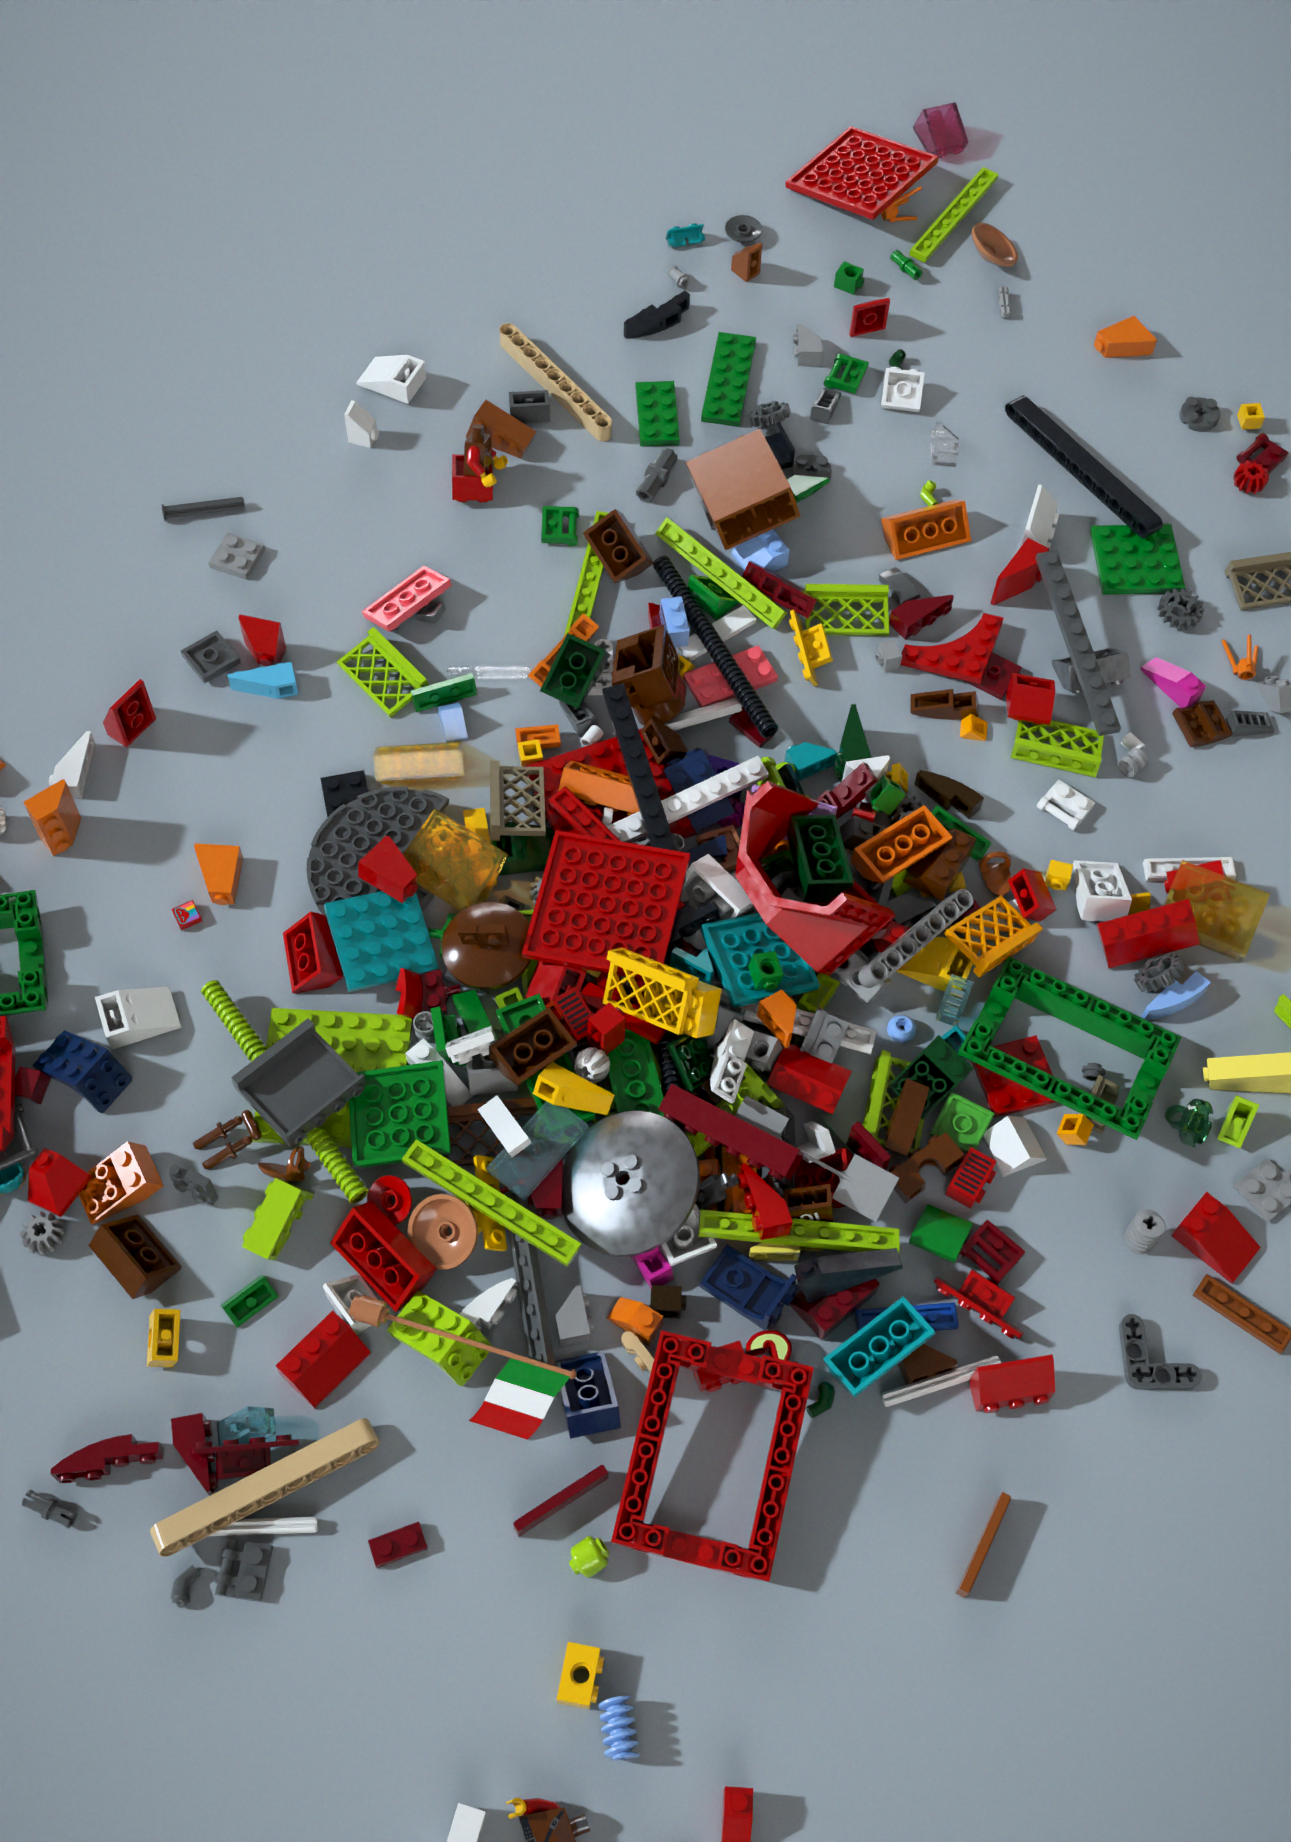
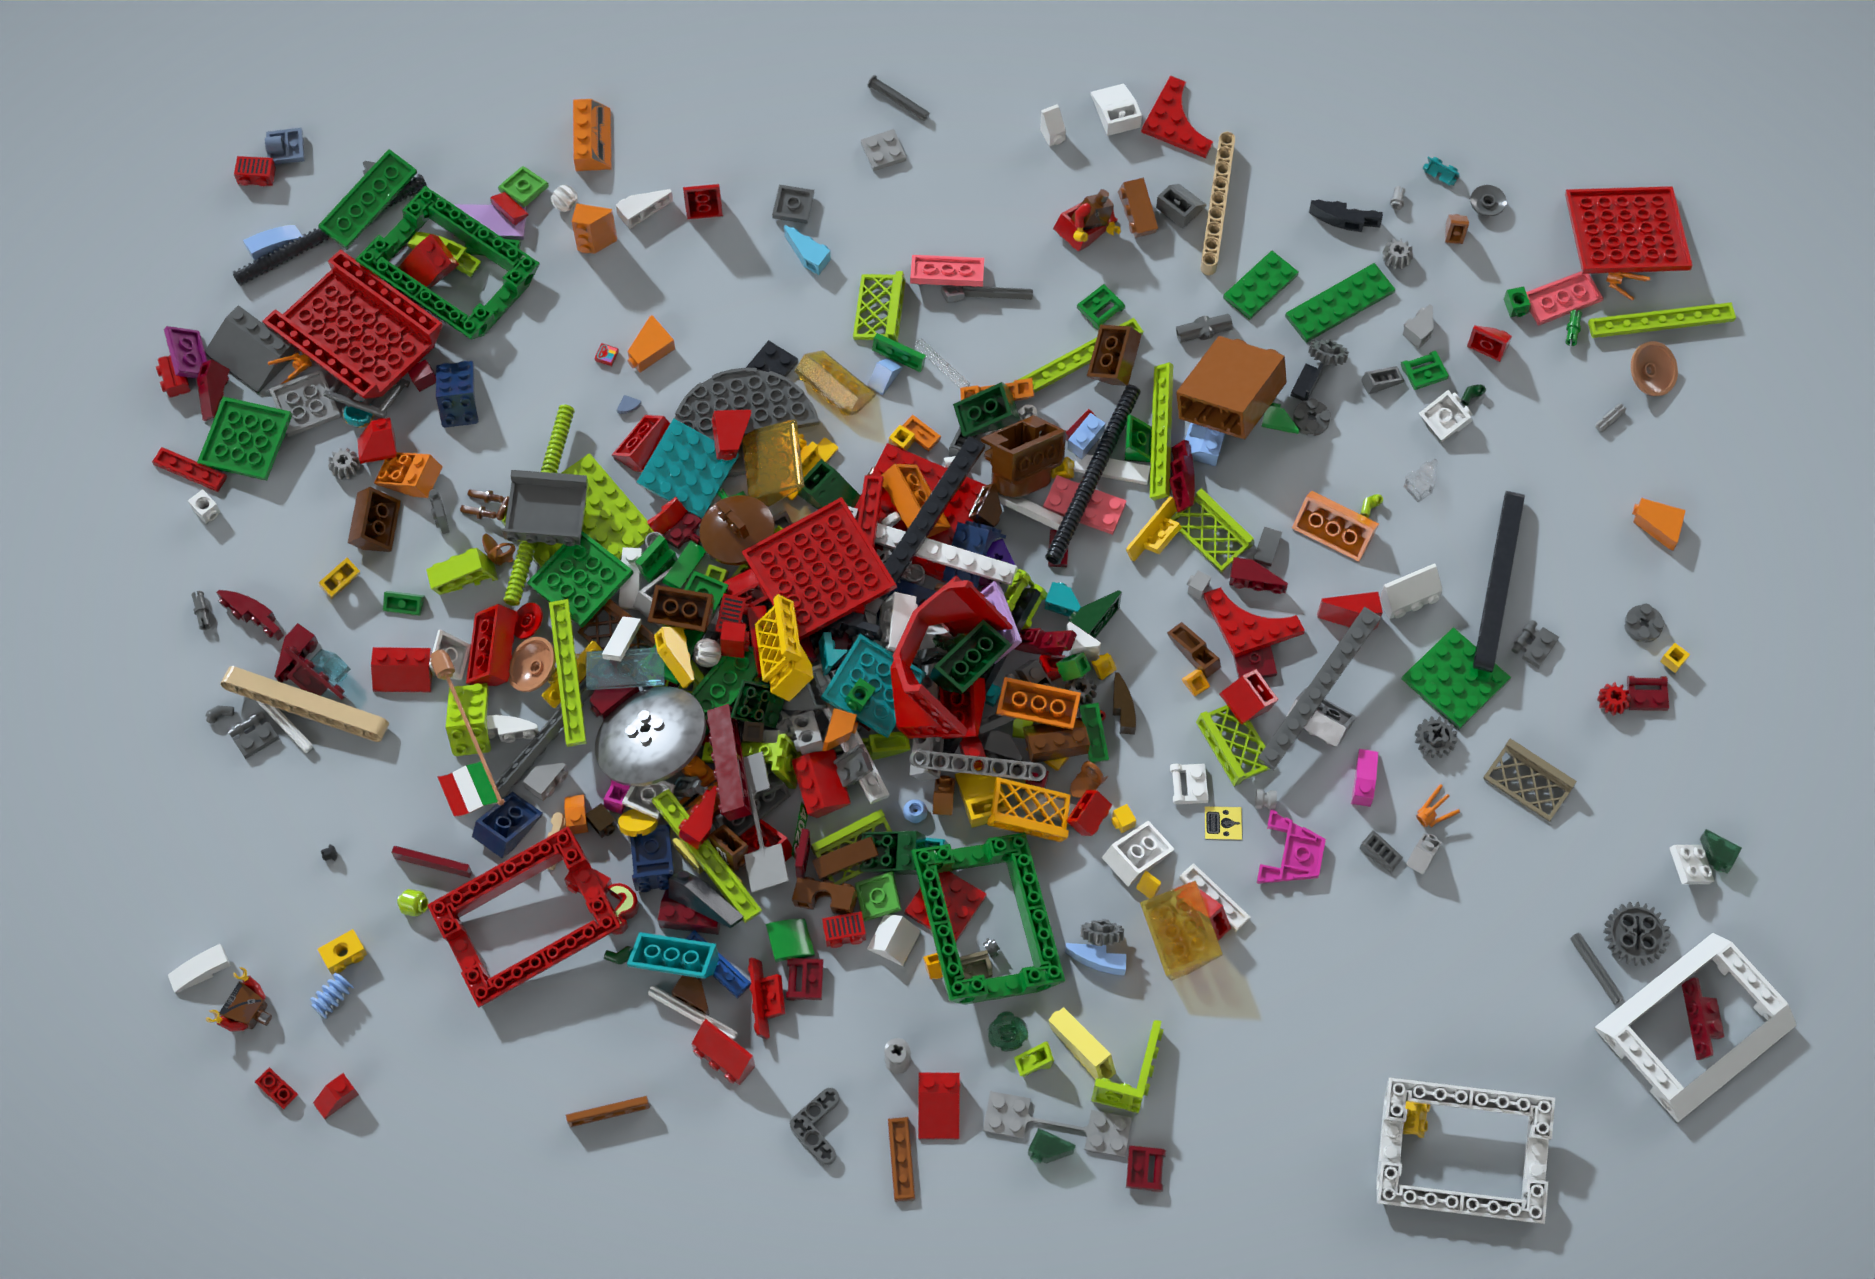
camera: 50 degrees right, 5 degrees up
white slope [95,987,182,1050] -> none
red slope [238,614,286,667] -> none
dark red plate [368,1521,428,1568] -> none
white plate [445,1026,497,1065] -> none
dark tan fence [490,760,546,841] -> none
white slope [710,1019,754,1104] -> none
white panel [796,1121,836,1163] -> none
clear pink slope [913,102,969,158] -> none
clear light blue slope [936,974,974,1026] -> none
red slope [1096,899,1200,969] -> none
white hinge [1120,732,1146,751] -> none
reddish brown slope [1172,700,1233,747] -> none
none -> black piece [321,844,338,861]
none -> sand blue tile [617,395,642,414]
none -> yellow tile [618,809,658,837]
none -> dark orange slope [932,775,955,815]
none -> dark grey axle [962,286,1033,300]
none -> red plate [1141,75,1213,159]
none -> sticker [1205,806,1242,840]
none -> dark pink wing [1256,810,1326,884]
none -> light grey gear [1382,239,1413,270]
none -> dark grey plate [1511,620,1559,669]
none -> coral tile [1526,271,1604,326]

